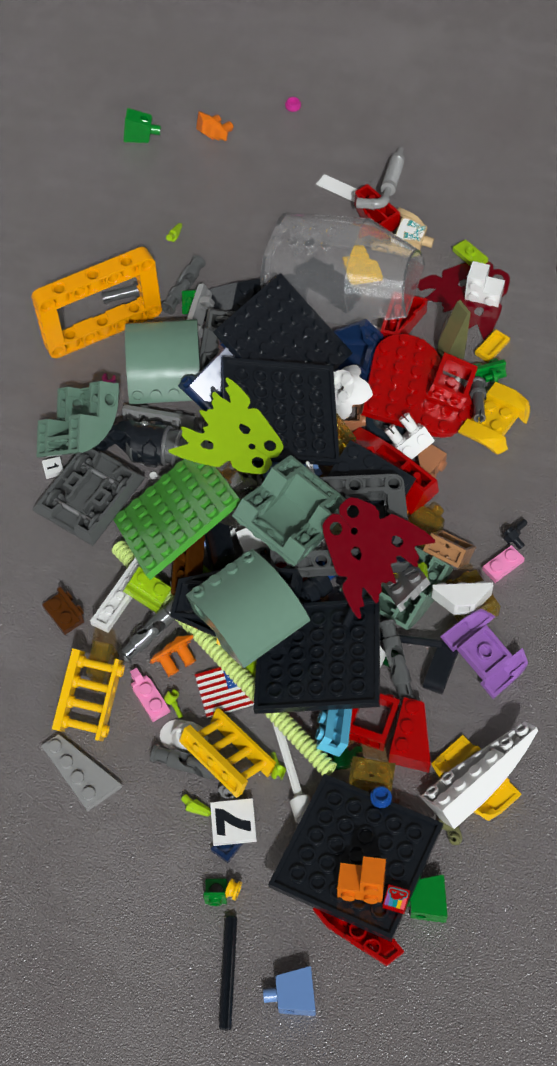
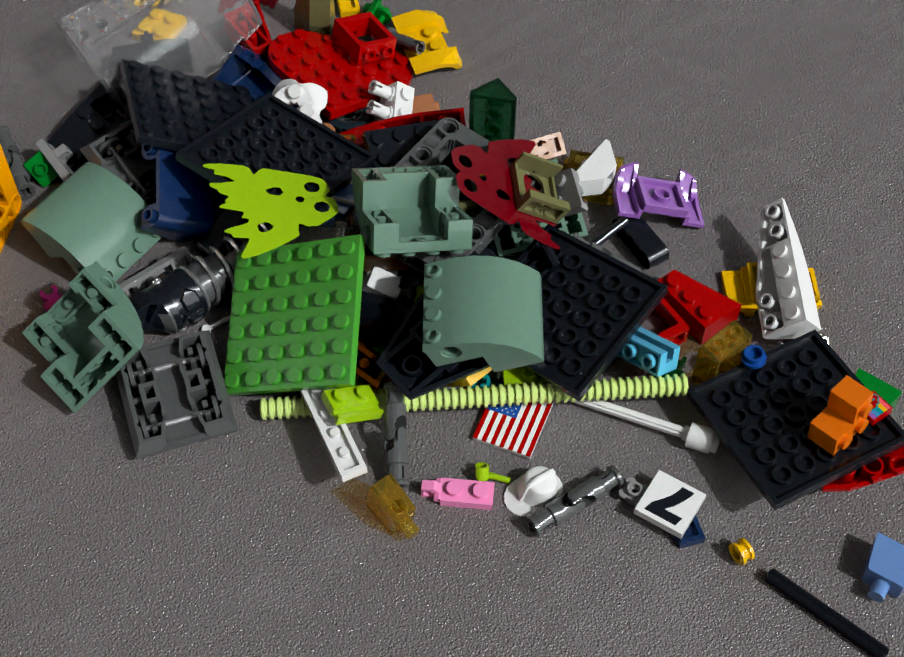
camera: 55 degrees left, 5 degrees down
light grey wing [41,734,122,812] -> none
white tile [42,456,63,479] -> none
reddish brown bracket [42,587,84,635] -> none
yellow fence [52,648,125,741] -> none
orange connector [150,635,197,677] -> none
yellow fence [179,708,276,798] -> none
lime bar [181,794,211,817] -> none
green bracket [203,879,227,906] -> none
lime hand [271,752,286,780] -> none
bright pink plate [482,545,525,583] -> none
black piece [503,519,527,550] -> none
none -> clear green slope [469,78,517,142]
none -> olive panel [510,151,571,224]

